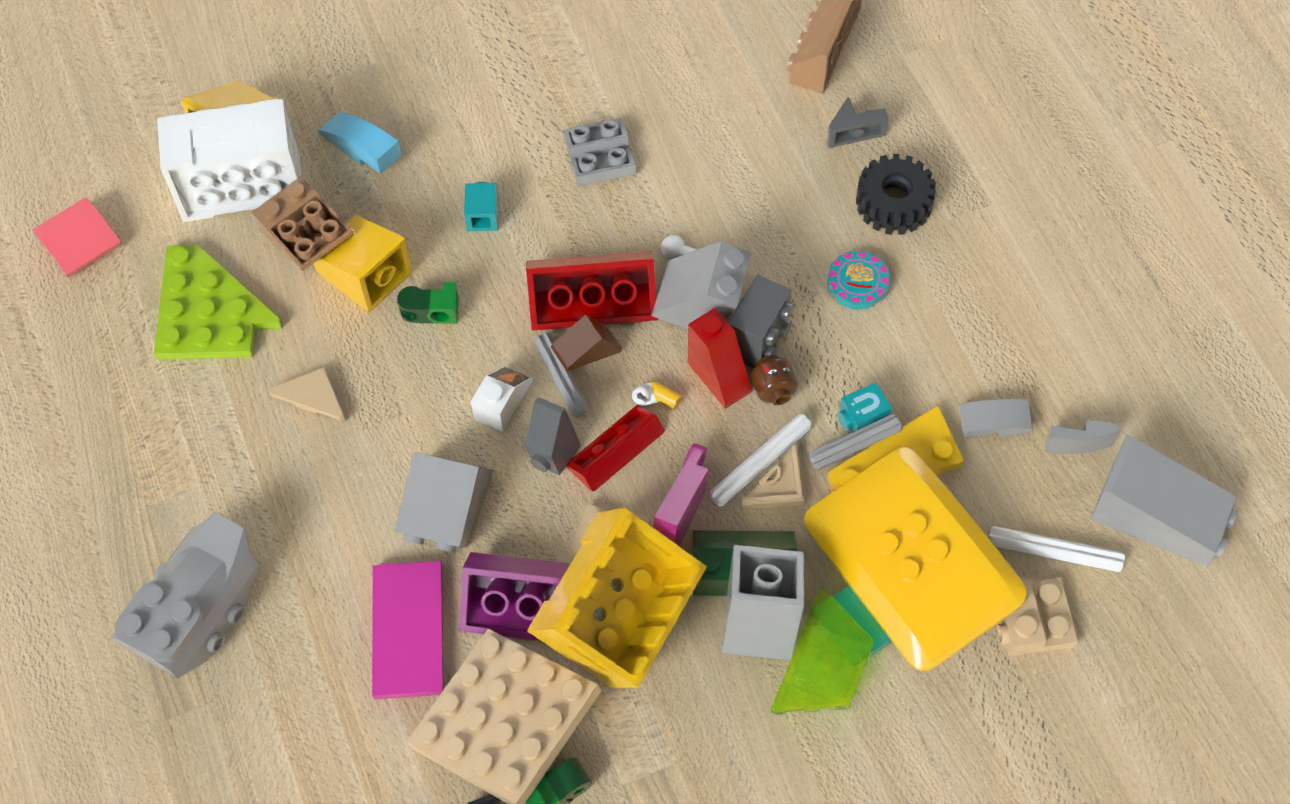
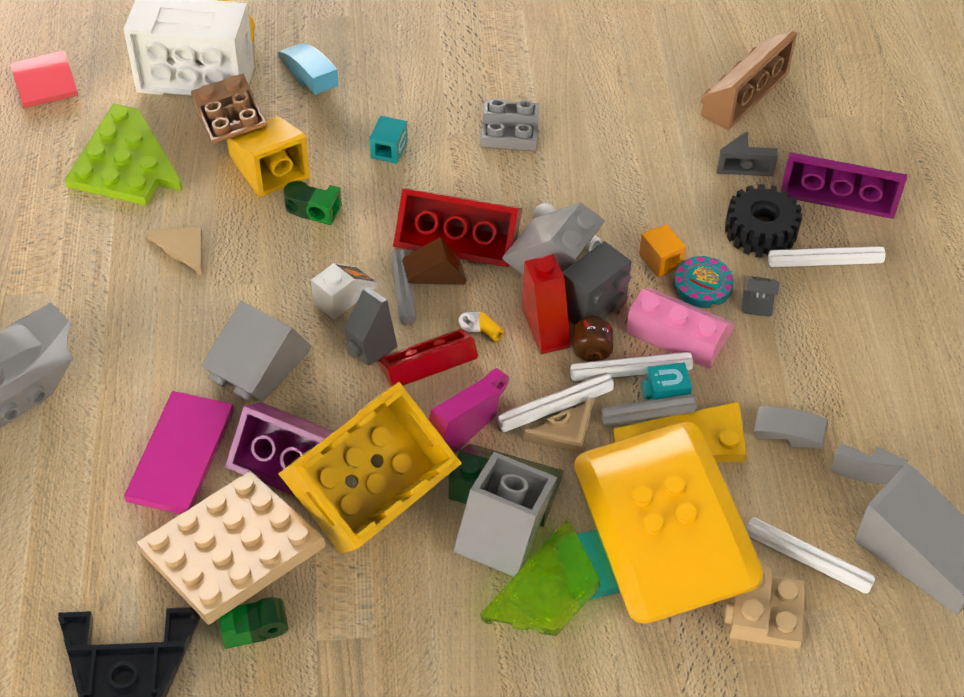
camera: 15 degrees right, 10 degrees down
none -> white axle [569,352,693,382]
none -> bright pink slope [626,288,736,369]
none -> light orange brick [639,224,686,277]
none -> dark grey slope [741,275,779,317]
none -> white axle [768,246,886,268]
none -> magenta slope [780,152,907,219]

